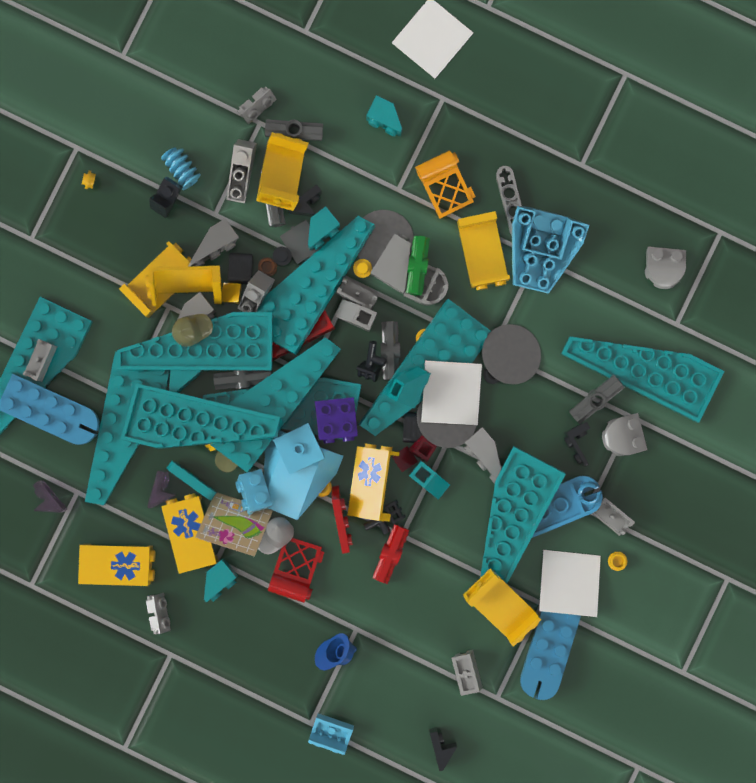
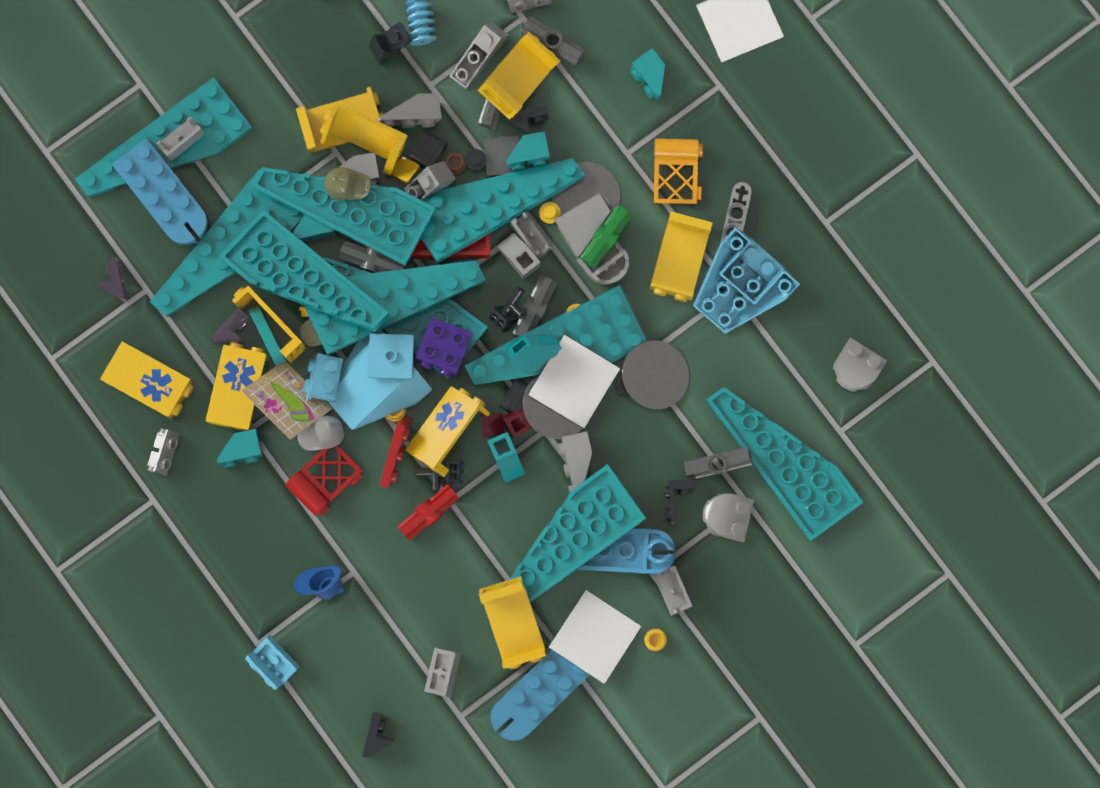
camera: 25 degrees right, 5 degrees down
none -> yellow panel [232,286,307,363]

